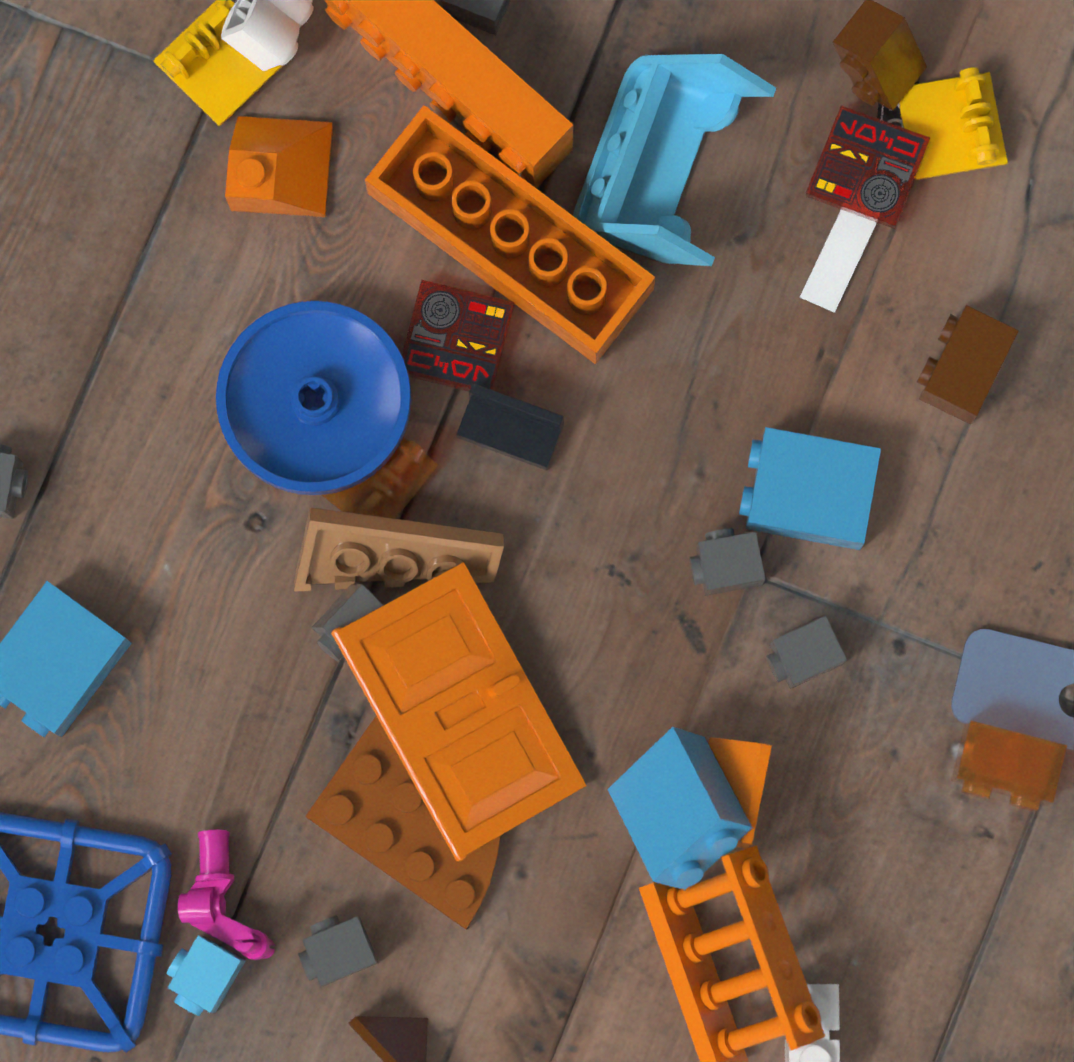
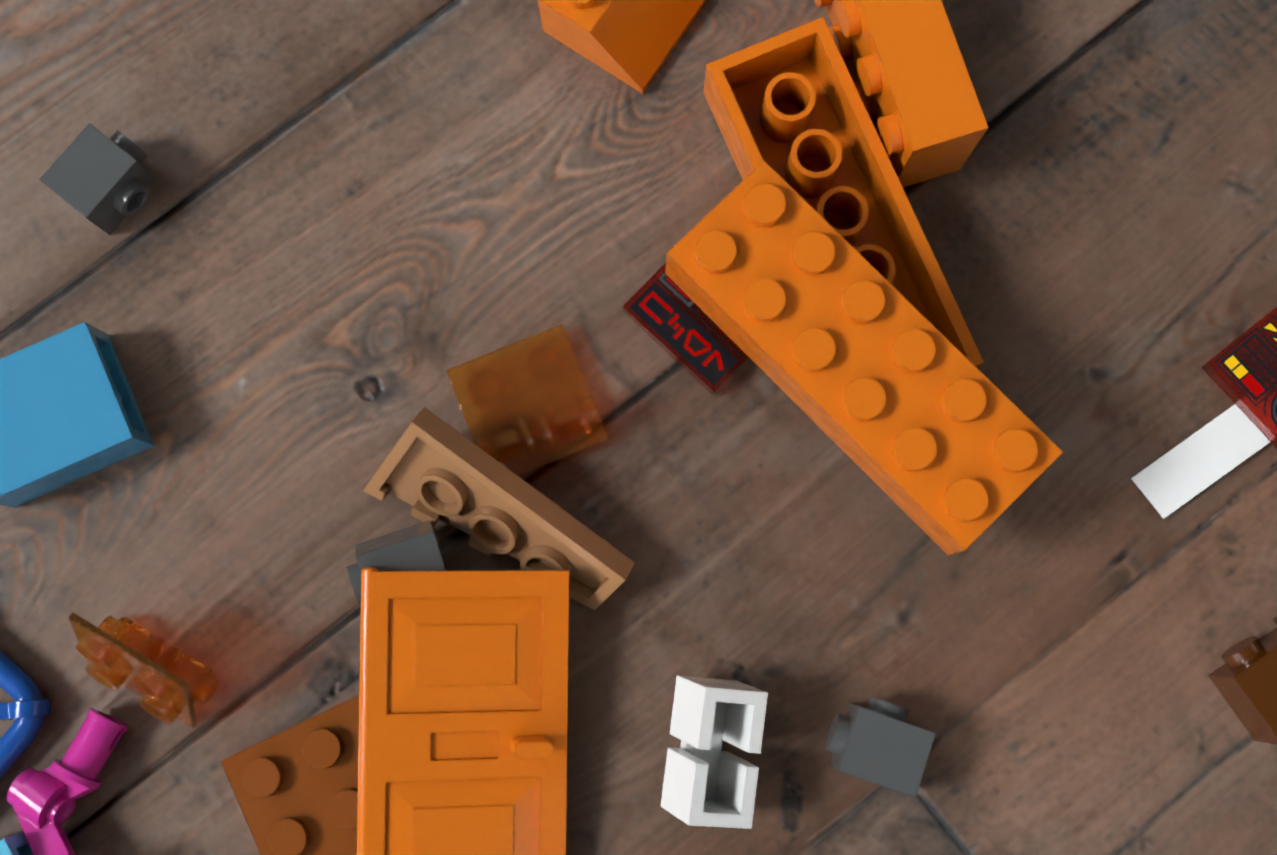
camera: 30 degrees right, 0 degrees up
blue dish [216,301,411,495] -> none
black panel [456,383,564,471] -> none
medium azure windscreen [573,54,776,266] -> none
dark azure brick [739,427,881,550] -> none
none -> clear orange hinge [68,613,219,729]
none -> white piece [661,675,768,829]
none -> orange brick [665,161,1063,555]

